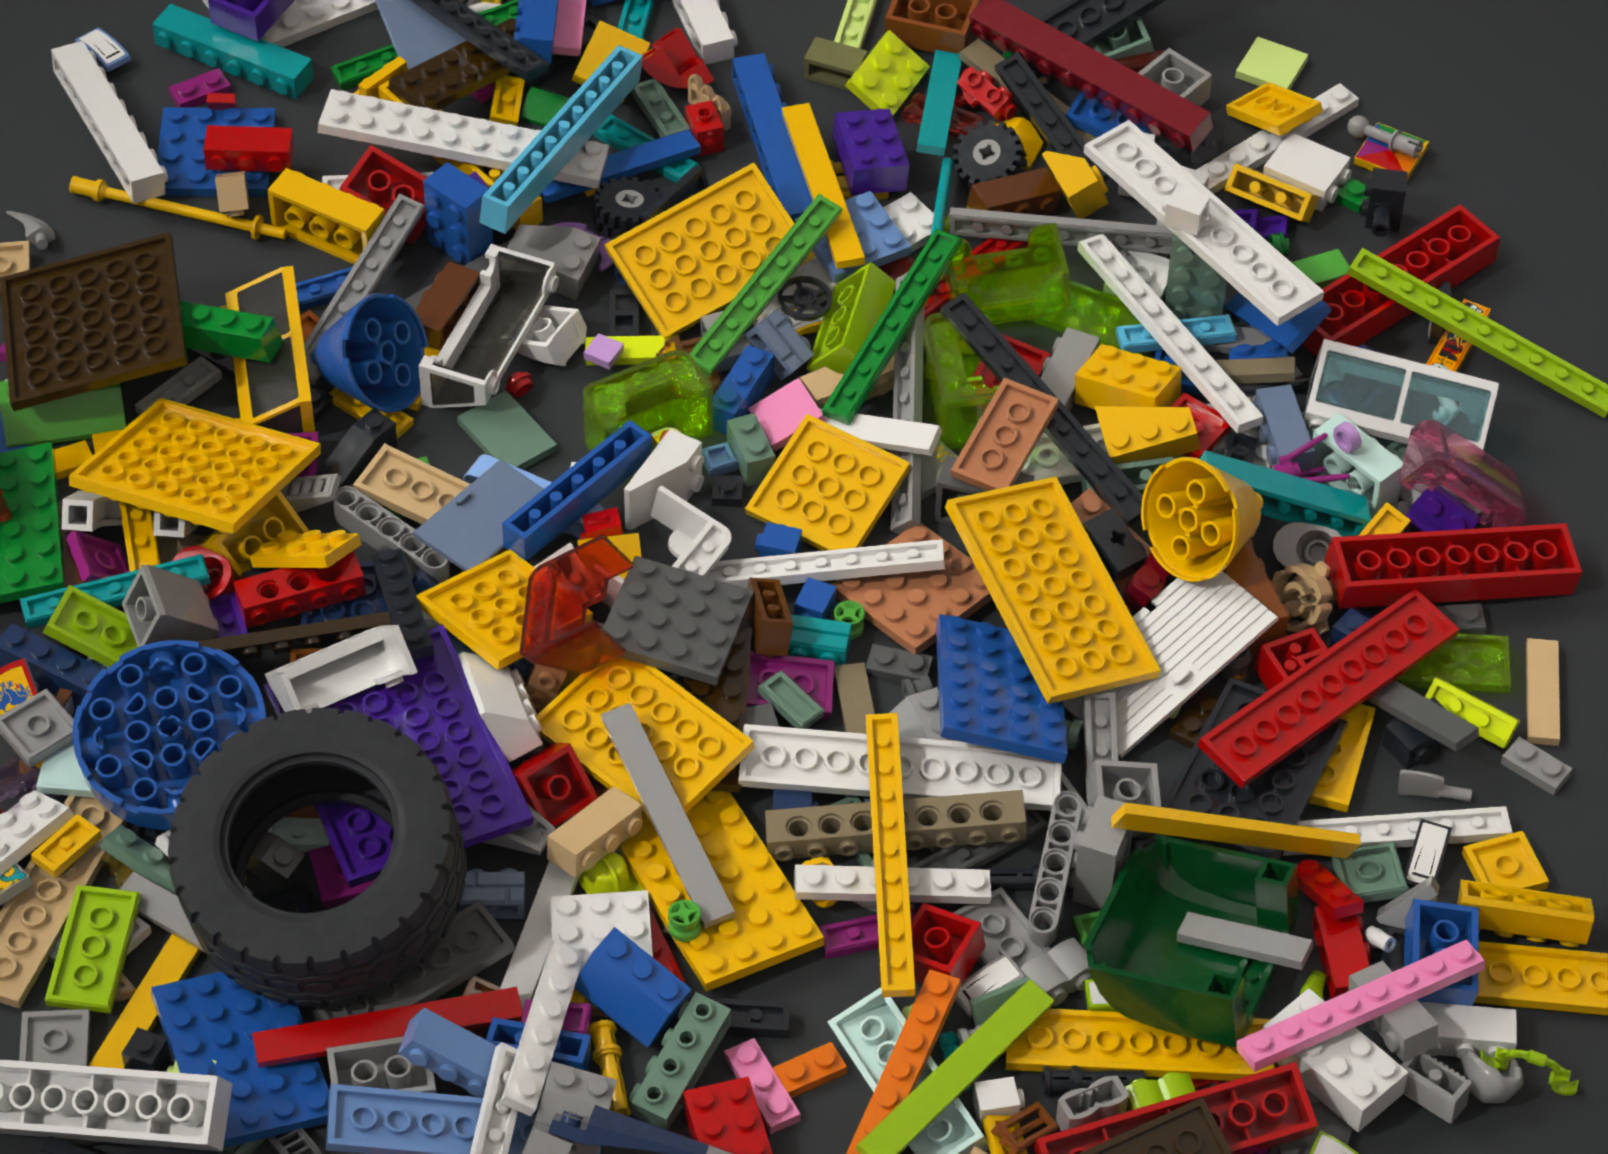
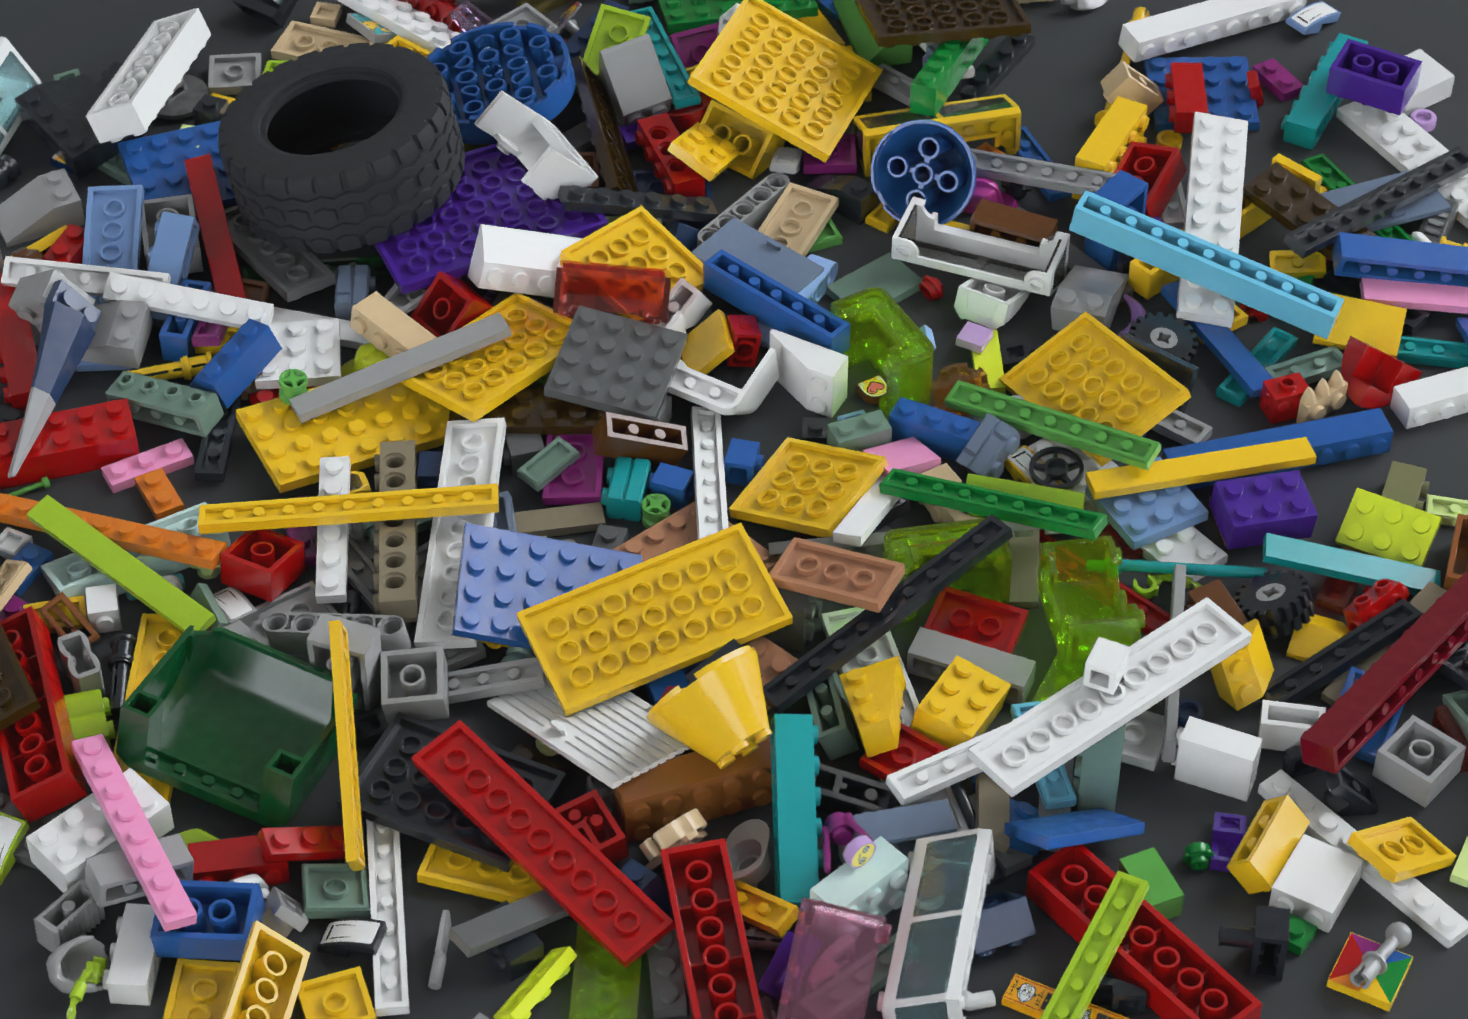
camera: 90 degrees right, 5 degrees down
light grey tile [1177,912,1313,970] -> none

